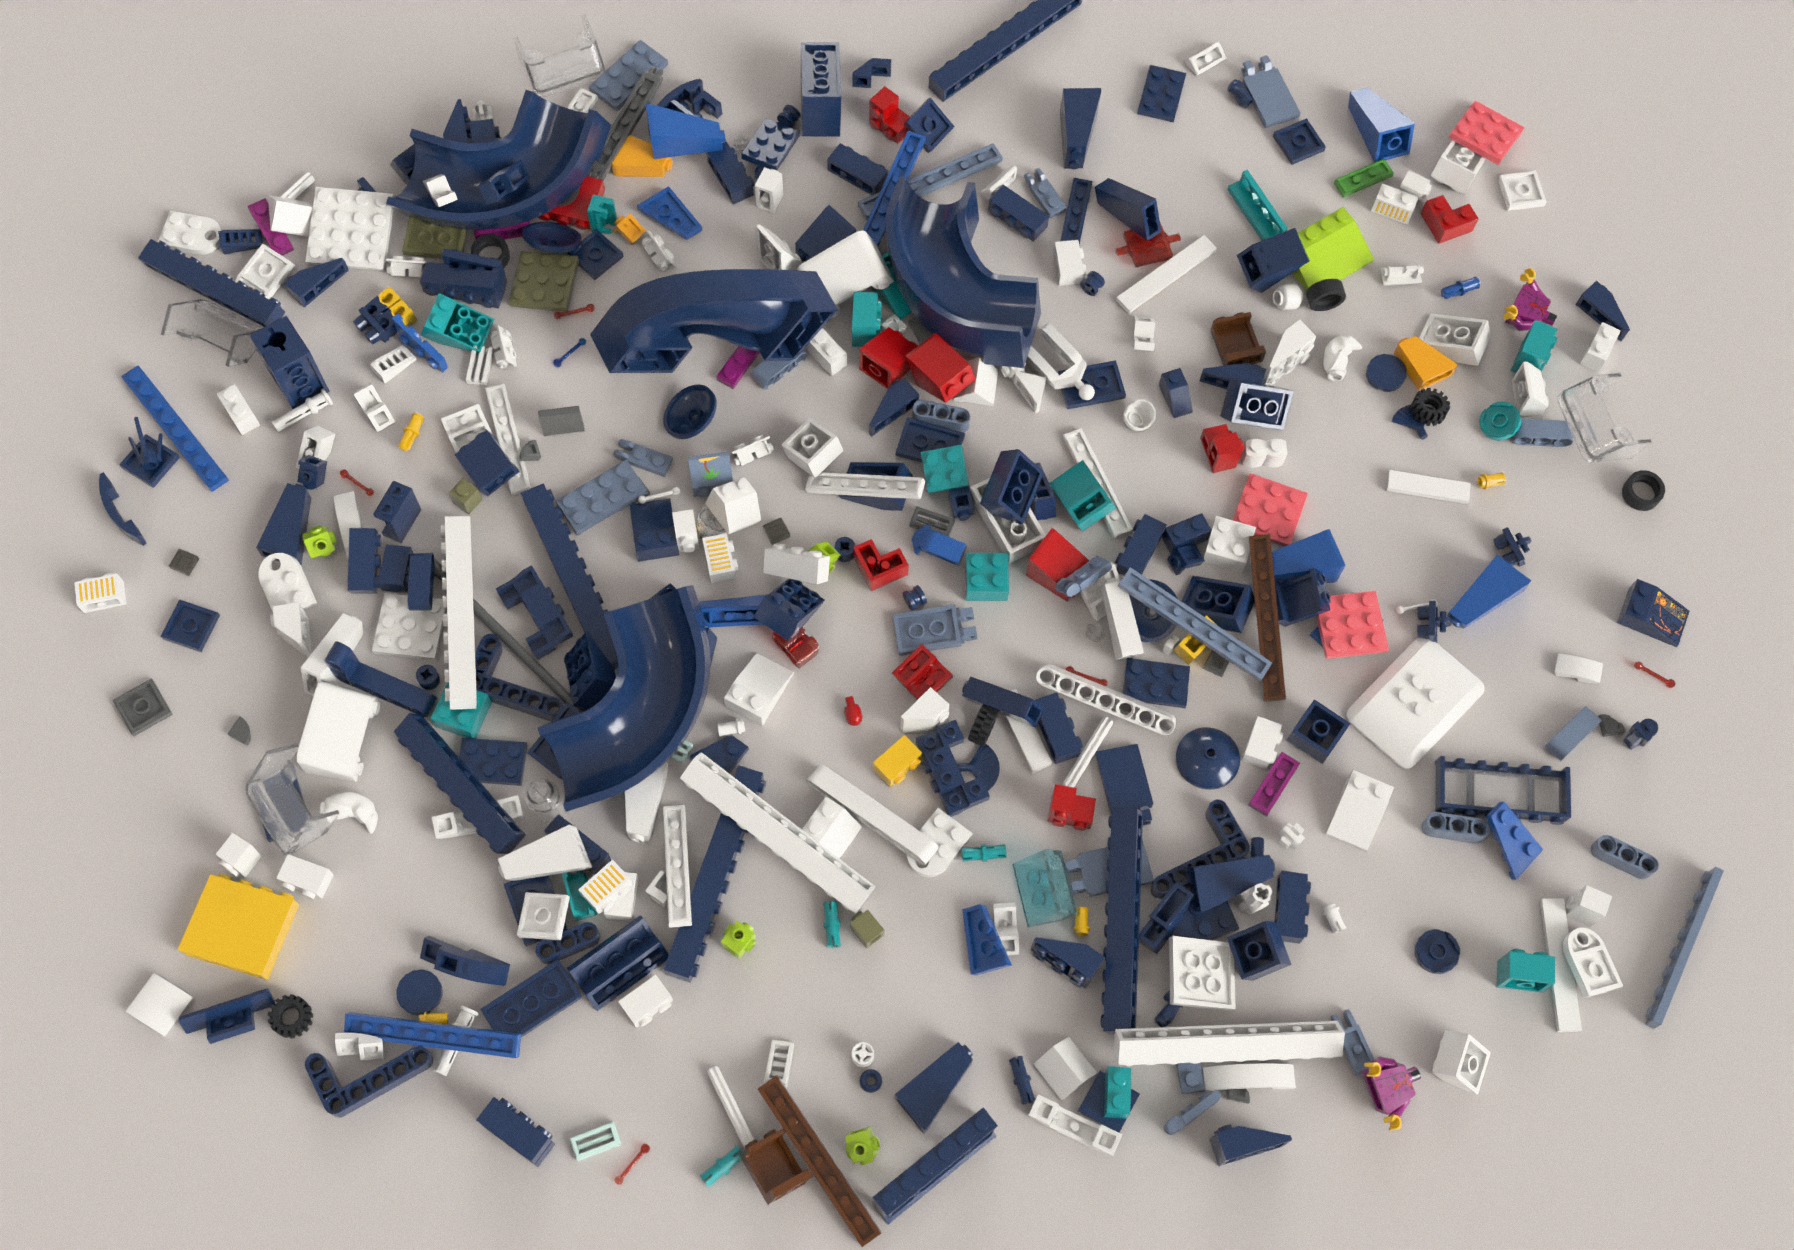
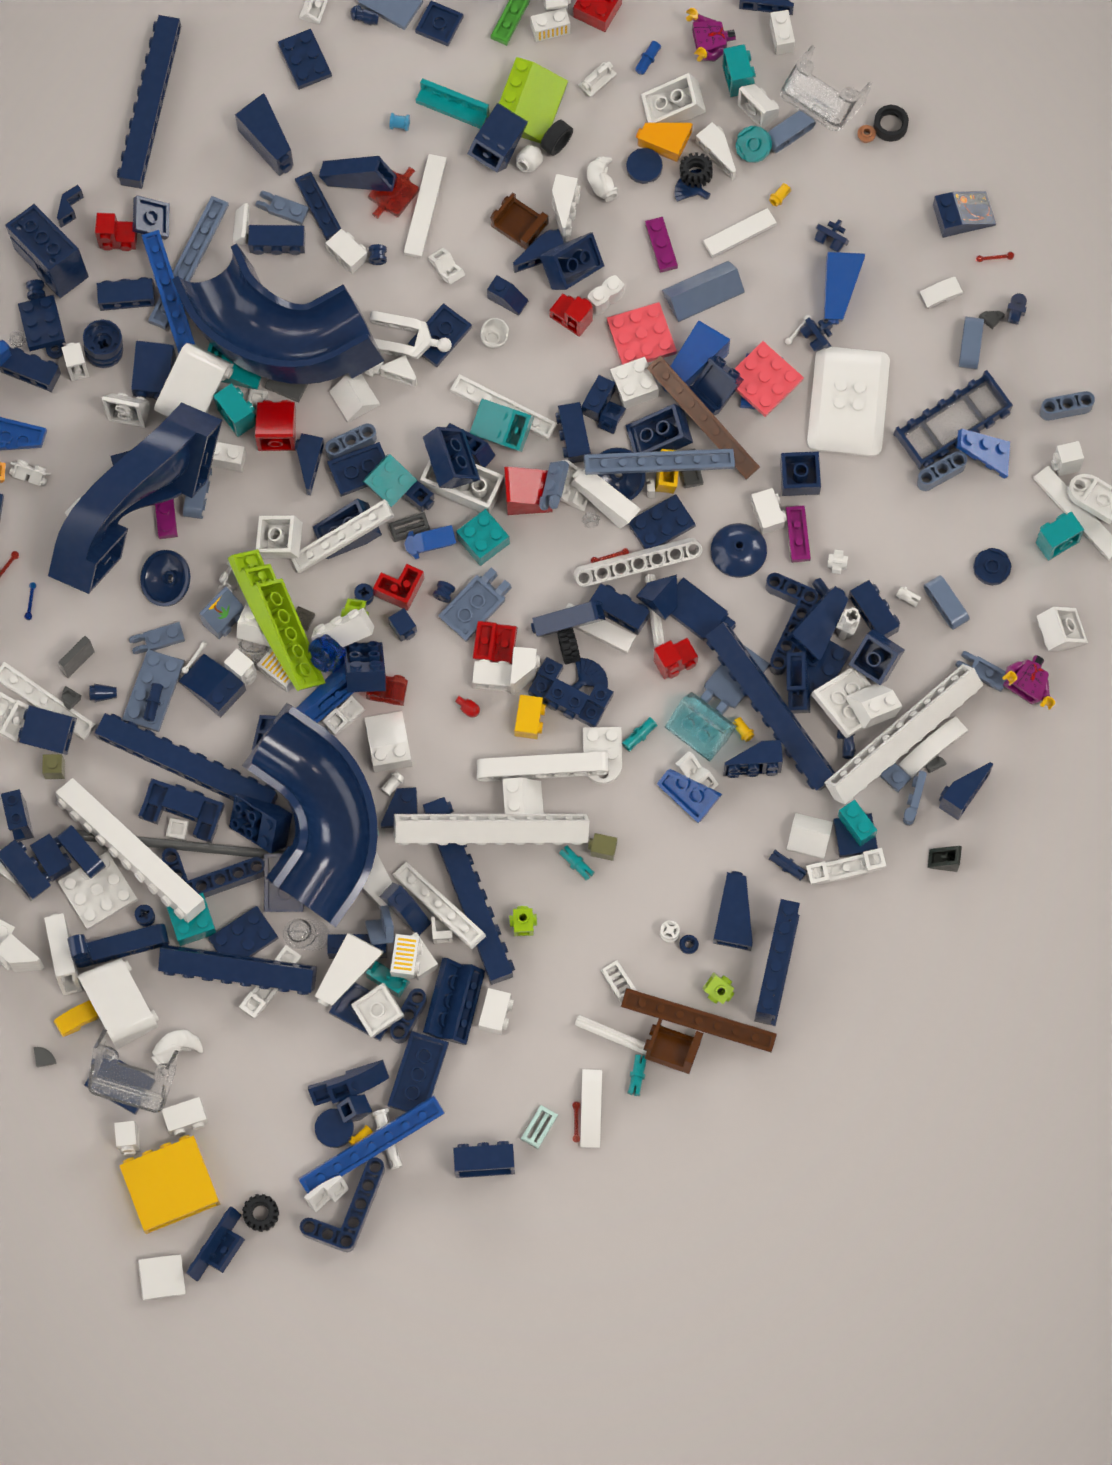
camera: 35 degrees left, 5 degrees up
red slope [905,333,976,403] -> none
white slope [1326,770,1394,852] -> none
none -> yellow slope [54,1000,99,1037]
none -> dark blue wheel [83,319,123,368]
none -> dark blue cone [89,683,117,702]
none -> dark blue axle [143,683,164,722]
none -> white tile [166,818,189,841]
none -> lime slope [228,549,326,691]
none -> clear blue plate [308,634,346,673]
none -> white slope [323,695,366,735]
none -> dark blue brick [336,1094,372,1123]
none -> sand blue panel [365,905,394,945]
none -> dark blue slope [379,883,431,936]
none -> dark blue brick [388,608,417,642]
none -> dark azure bush [389,113,410,131]
none -> white brick [472,659,512,692]
none -> white slope [580,1069,602,1148]
none -> dark blue slope [636,574,677,620]
none -> magenta plate [645,217,678,273]
none -> sand blue slope [662,261,745,322]
none -> white slope [695,122,736,181]
none -> white slope [845,684,902,729]
none -> nougat plate [857,125,876,143]
none -> sand blue beam [924,575,970,630]
none -> pearl dark grey slope [928,845,962,872]

